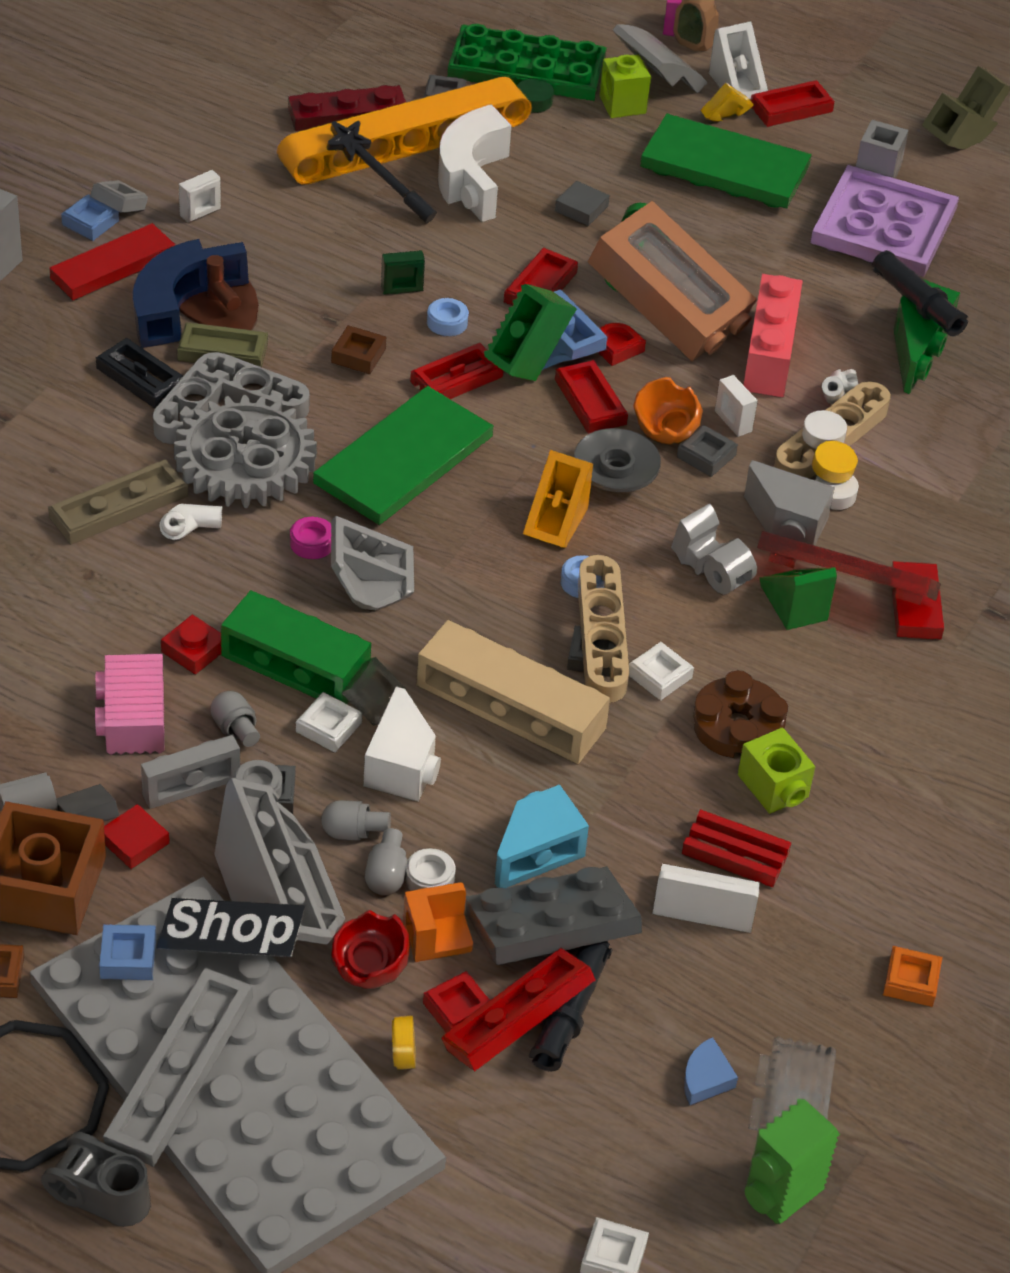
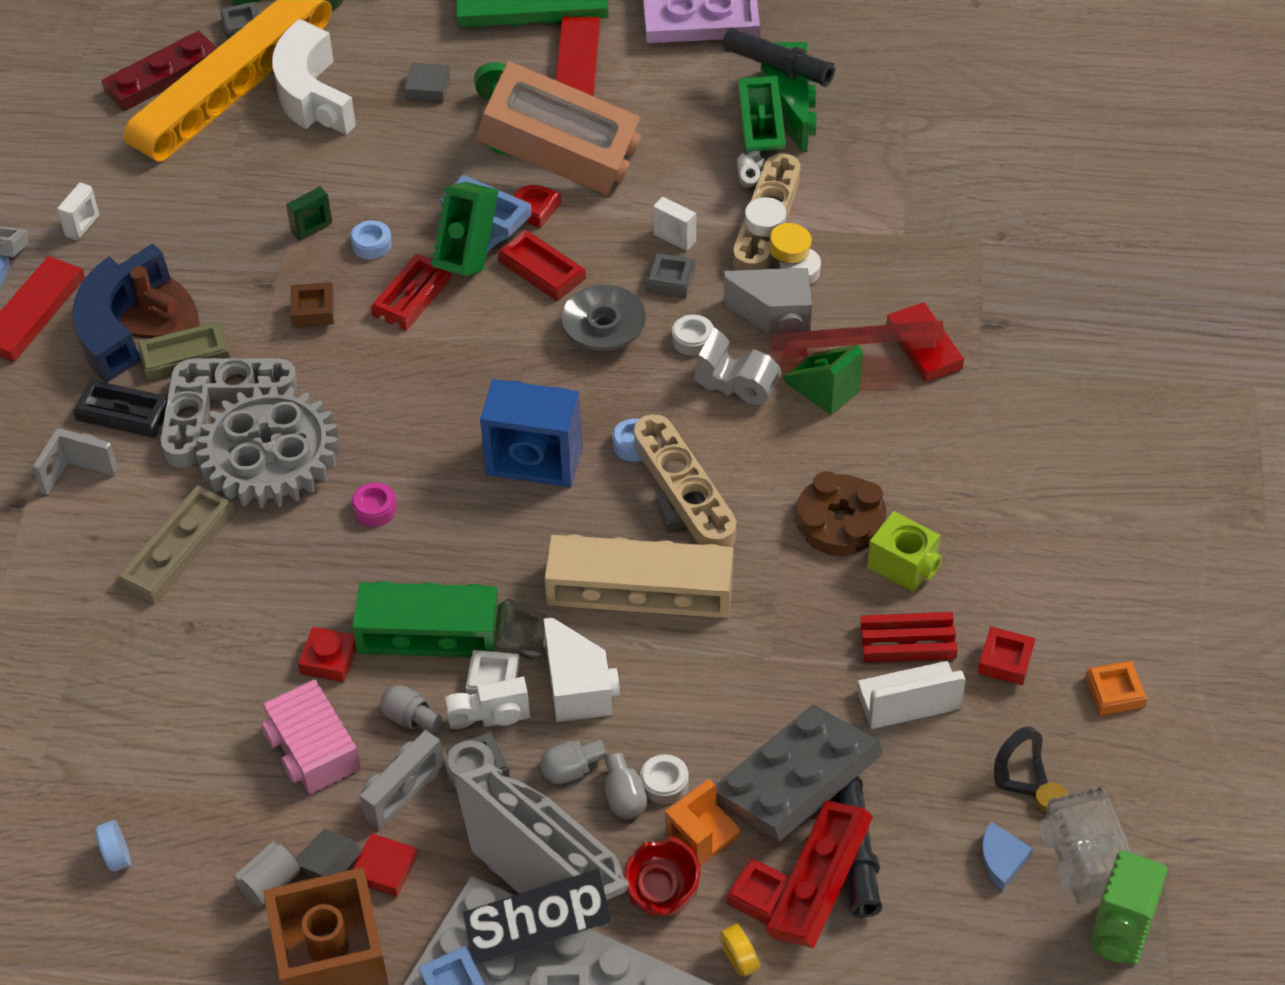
camera: 20 degrees left, 5 degrees up
white arm [160,504,222,540] -> none
green tile [313,386,494,526] -> none
black piece [327,121,437,223] -> none
light grey slope [331,516,414,611] -> none
medium azure slope [494,785,589,888] -> none
red tile [504,248,578,306] -> none
light orange slope [523,450,593,548] -> none
white tile [629,642,694,701] -> none
orange hair [633,377,703,445] -> none
coral brick [743,274,803,398] -> none
none -> light grey bracket [33,428,118,495]
none -> white plate [445,677,530,729]
none -> blue brick [480,379,582,487]
none -> red tile [556,16,600,97]
none -> white tile [672,315,714,356]
none -> green slope [738,76,786,152]
none -> red plate [977,626,1036,685]
none -> black piece [994,726,1068,814]

